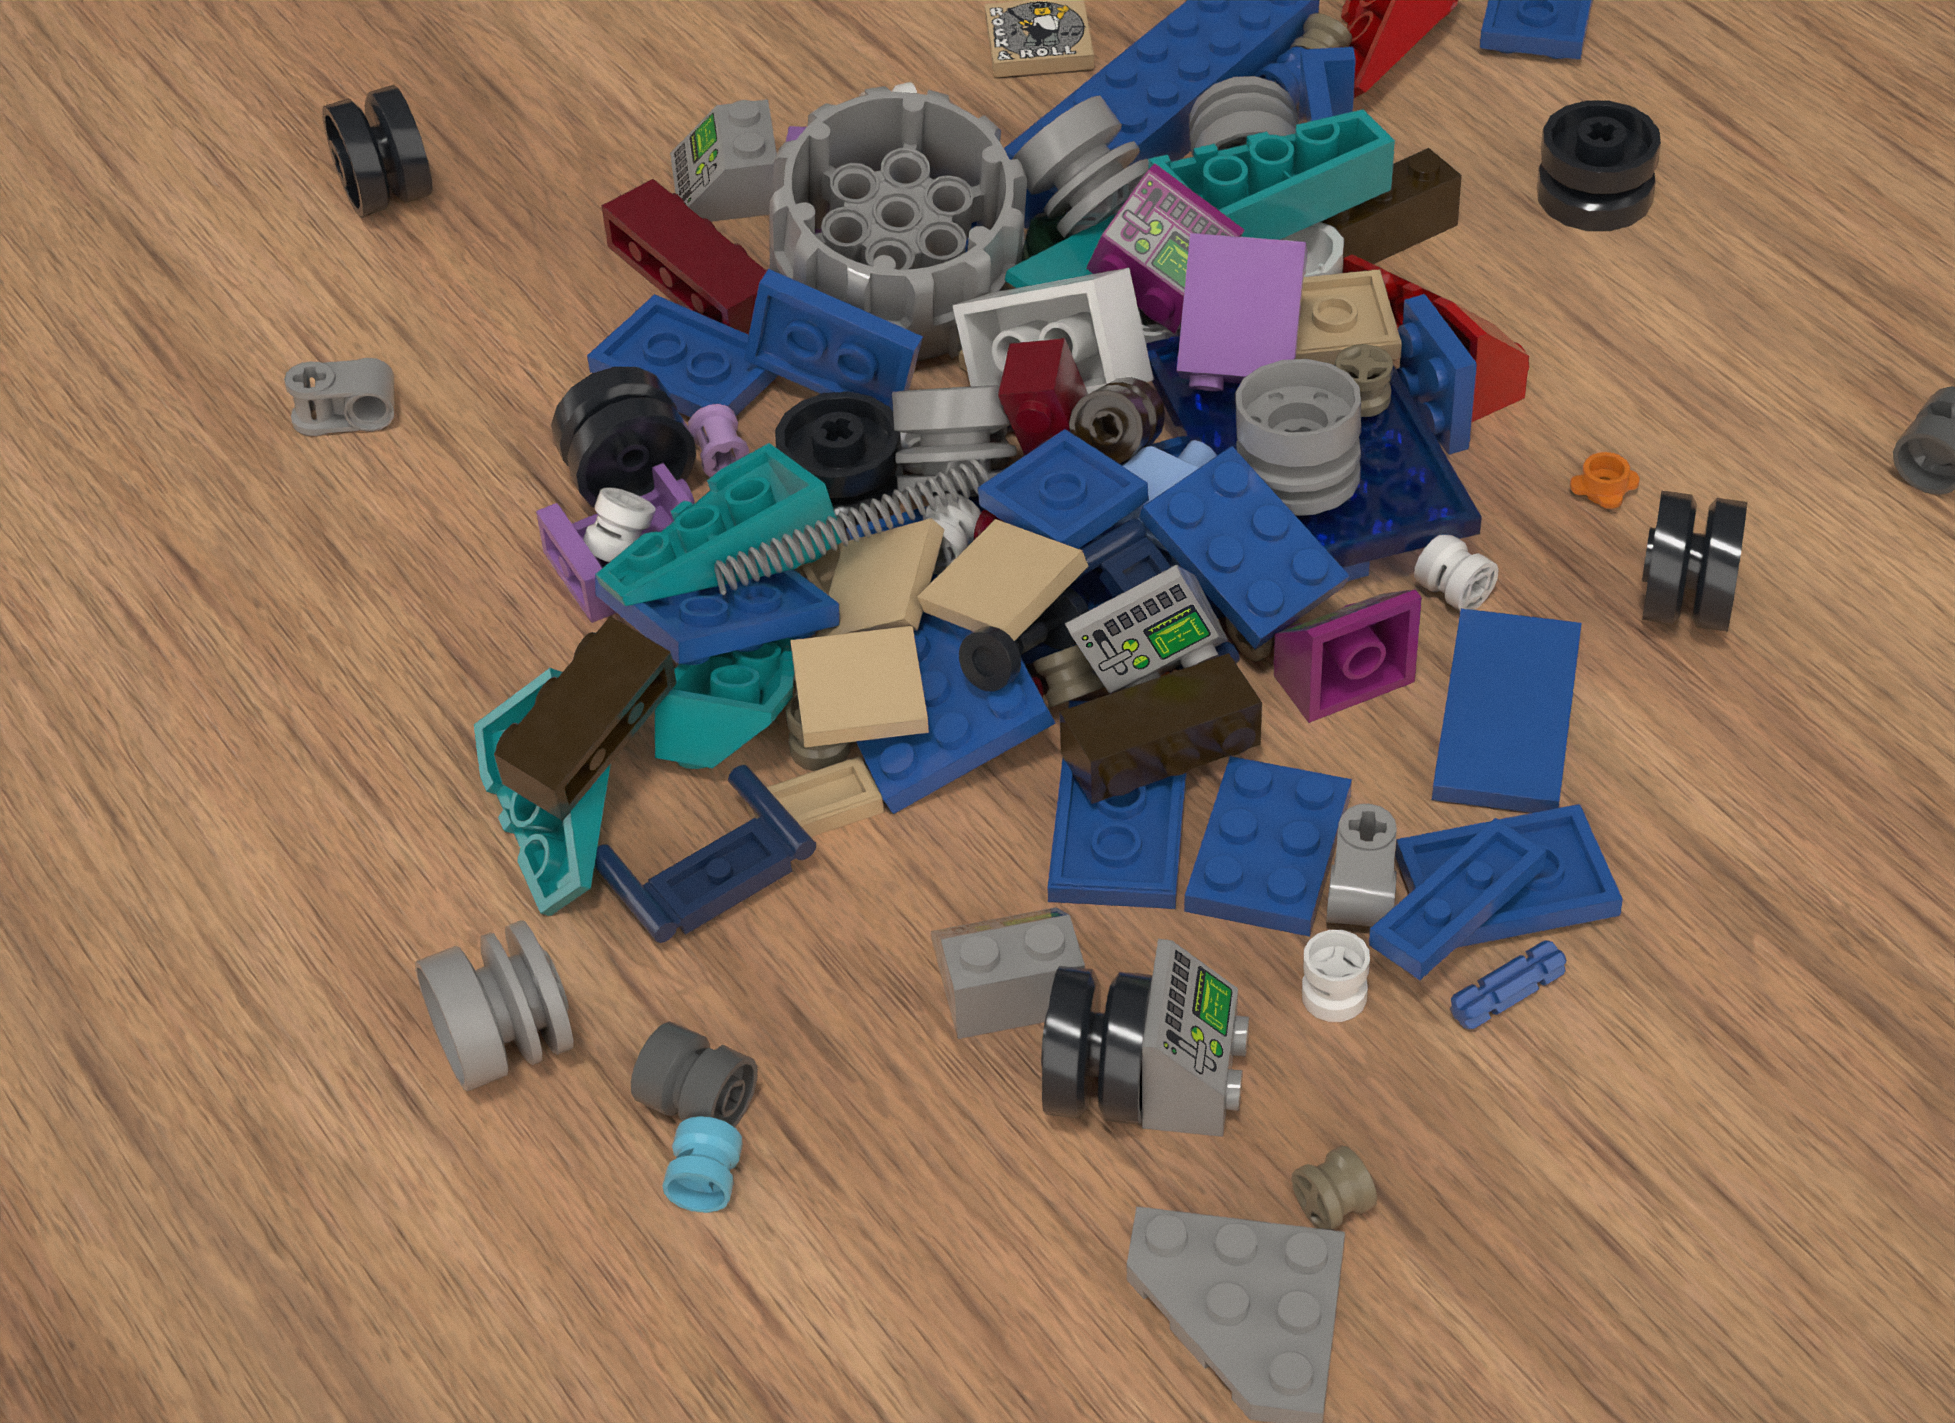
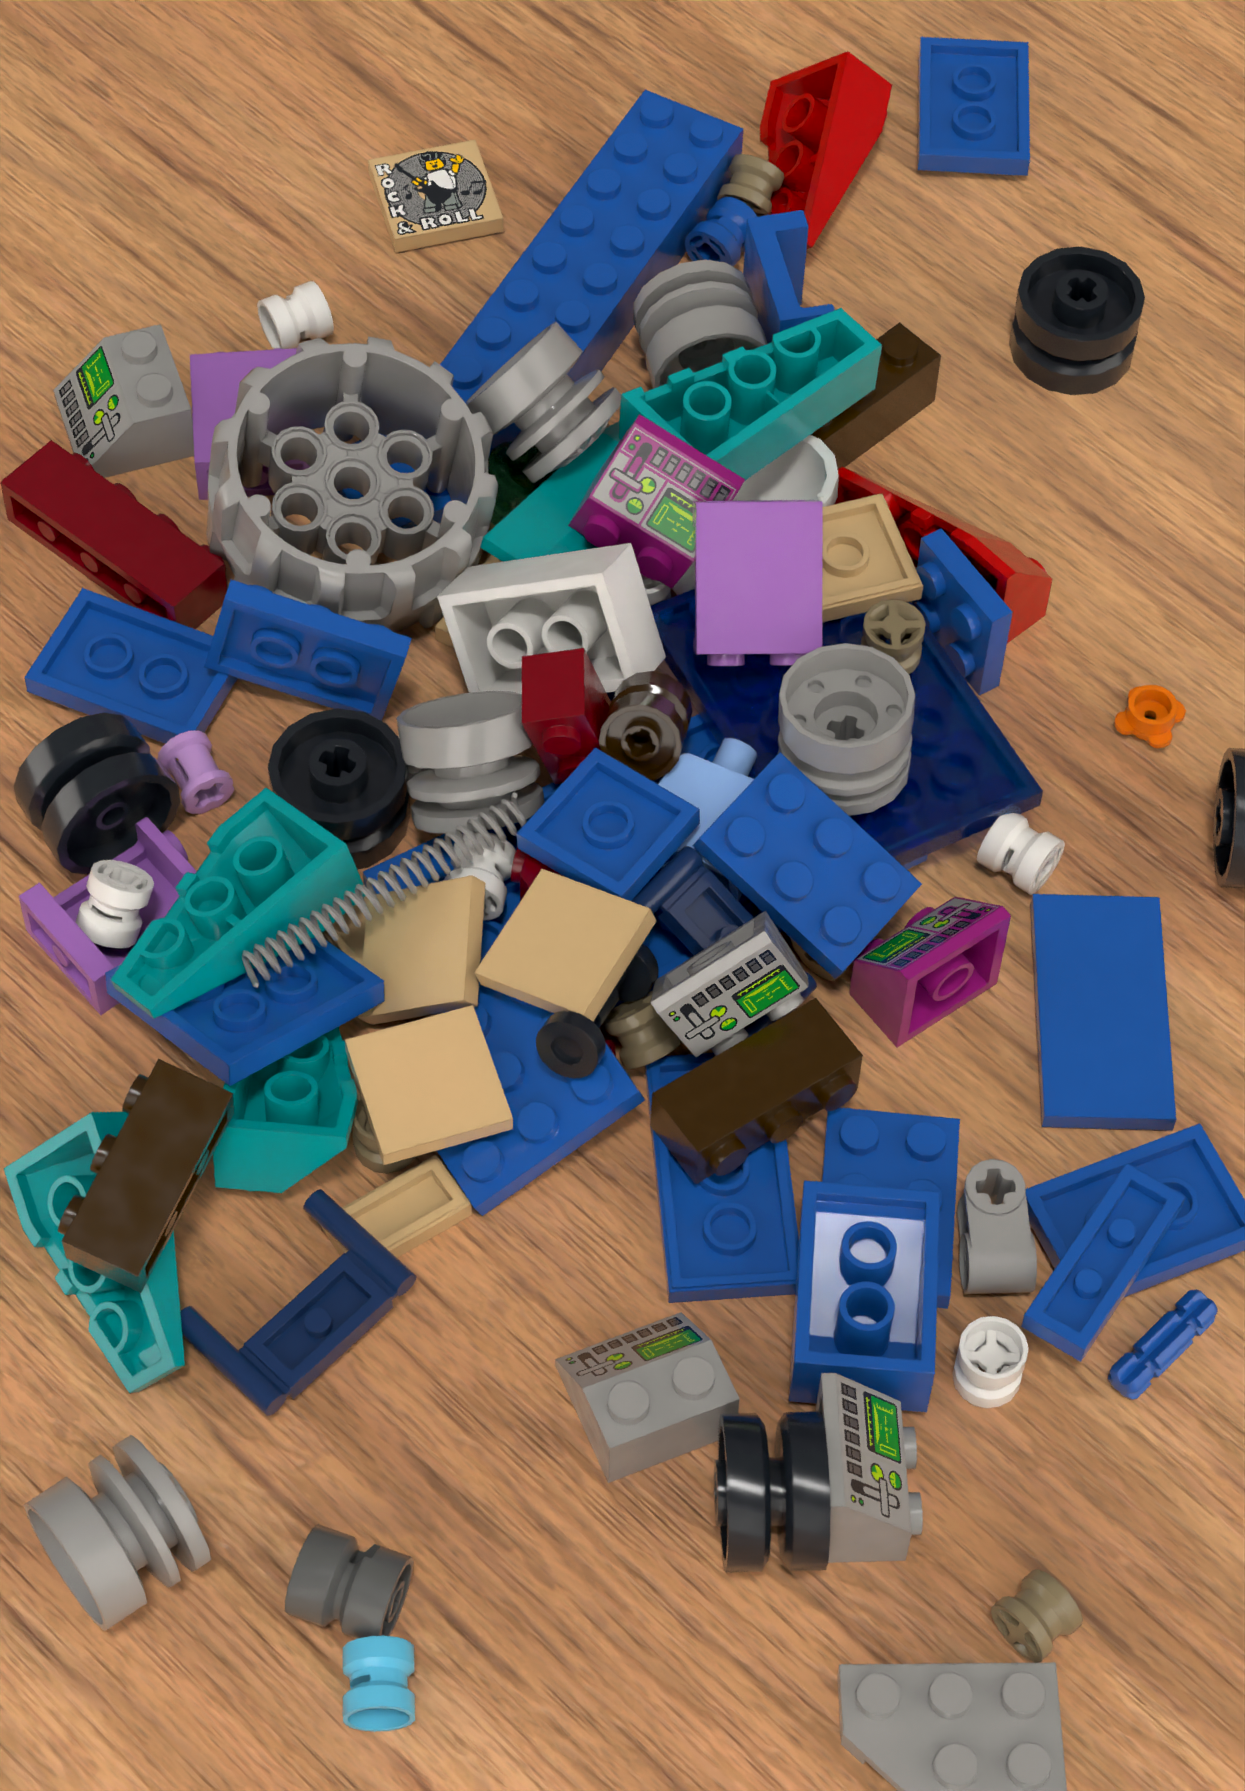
camera: 15 degrees left, 10 degrees up
none -> blue slope [789,1180,940,1412]

